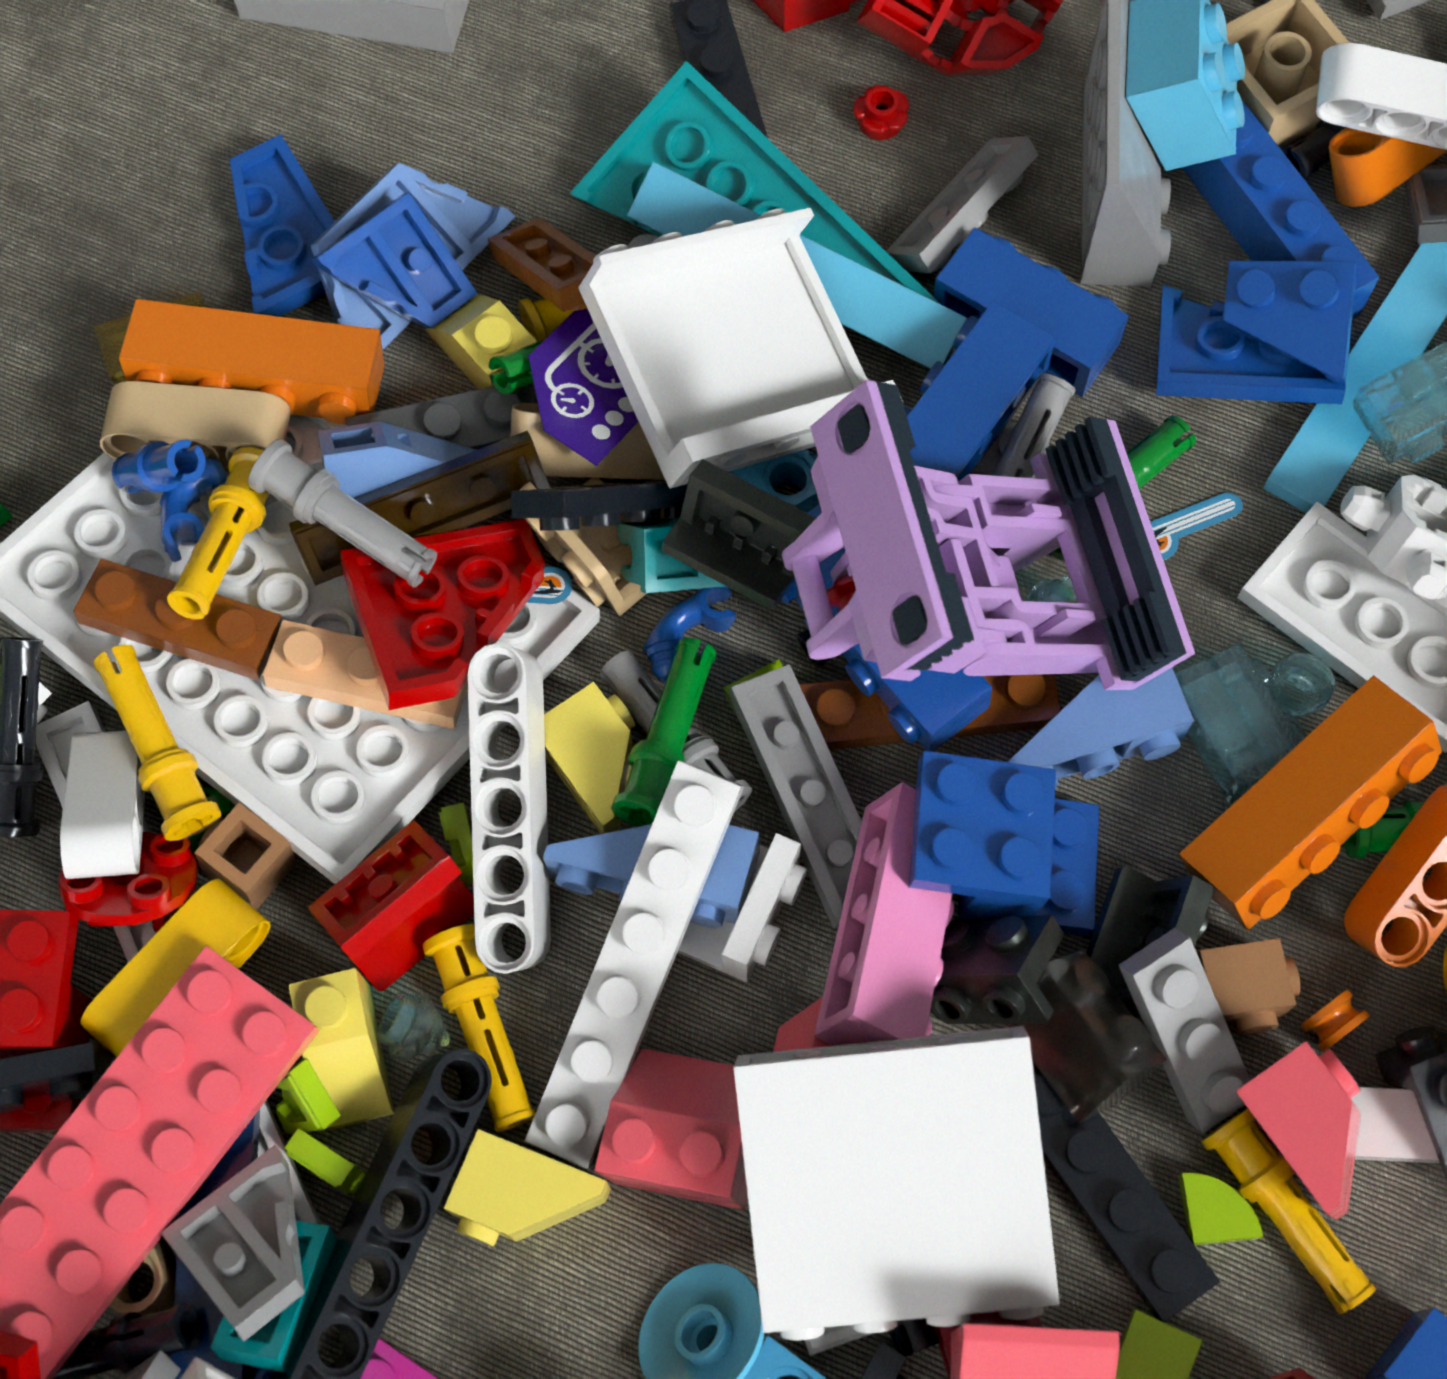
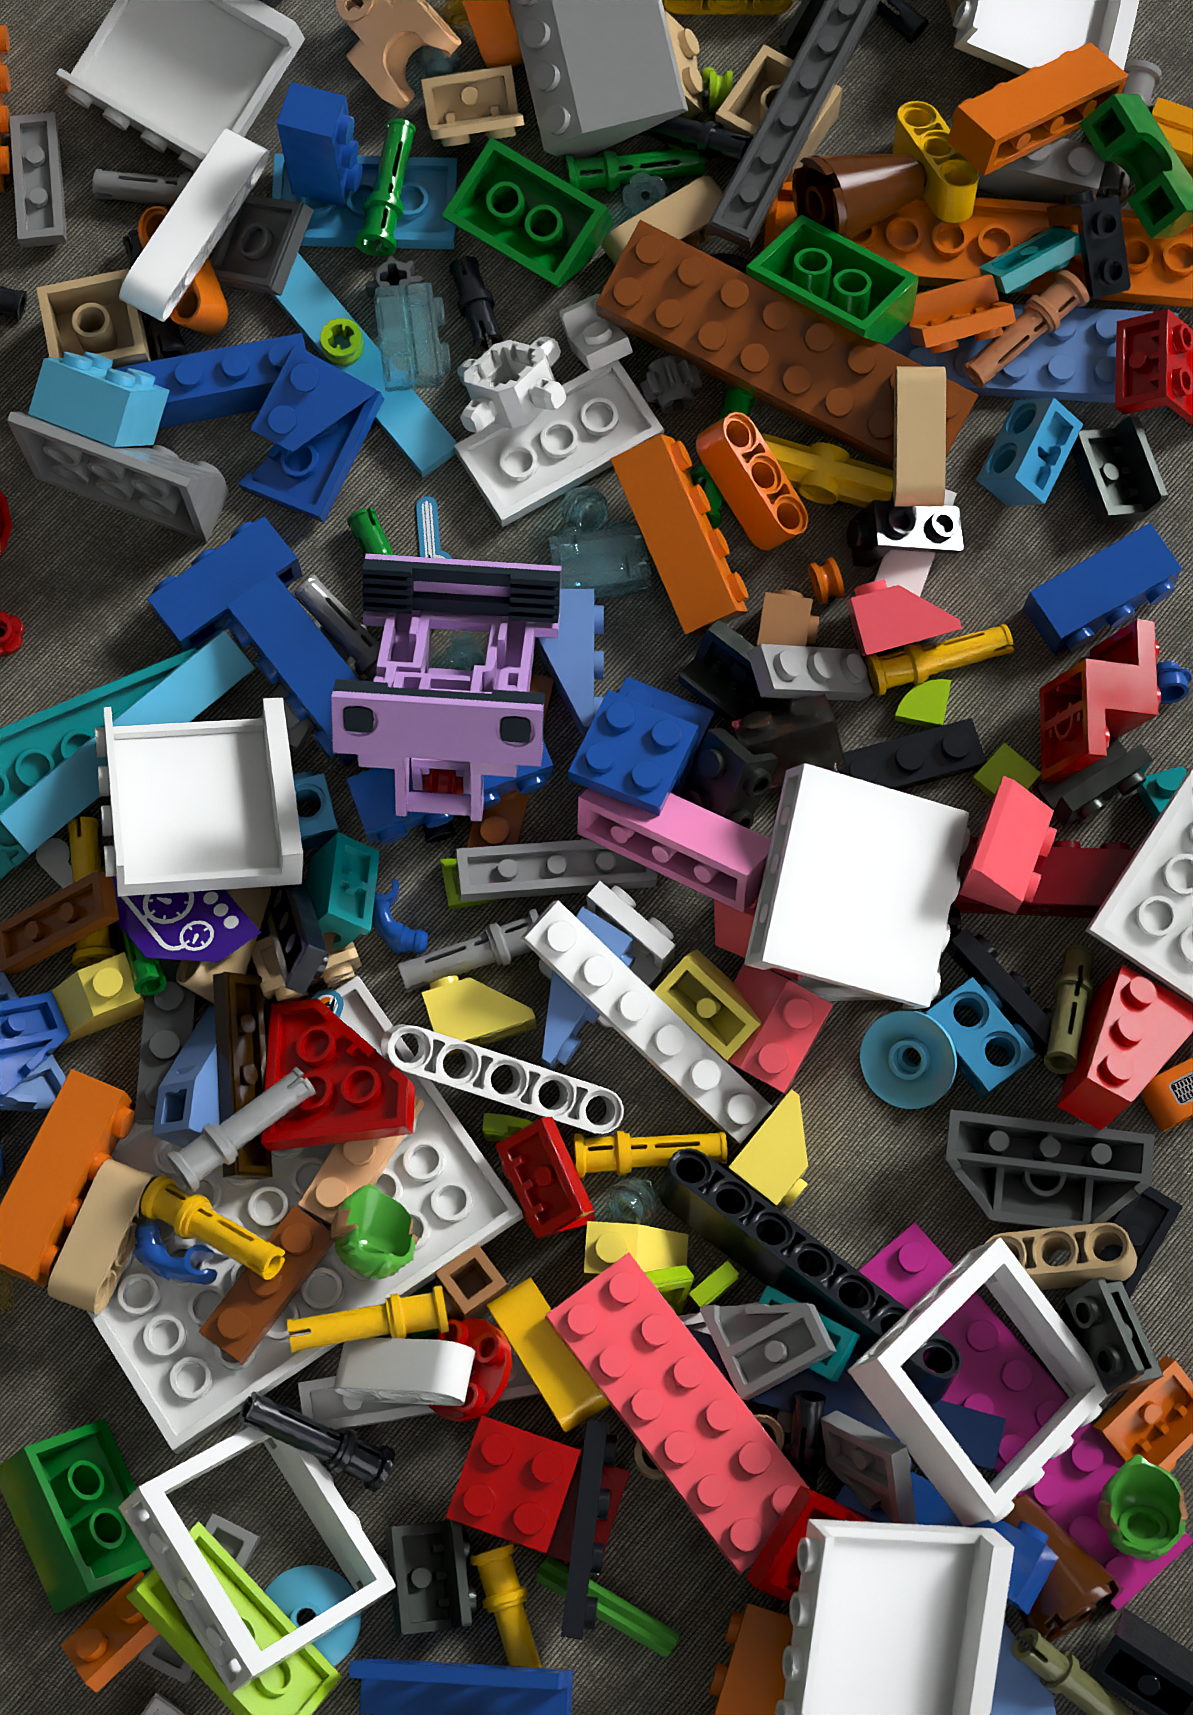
camera: 75 degrees left, 5 degrees up
blue pin [112,440,206,493] -> none
green pin [611,638,717,827] -> none
pearl dark grey bracket [662,459,816,609] -> none
light grey plate [886,136,1039,273] -> none
none -> lime bush [320,318,364,366]
none -> bright green hair [331,1184,418,1280]
none -> light yellow slope [653,949,762,1061]

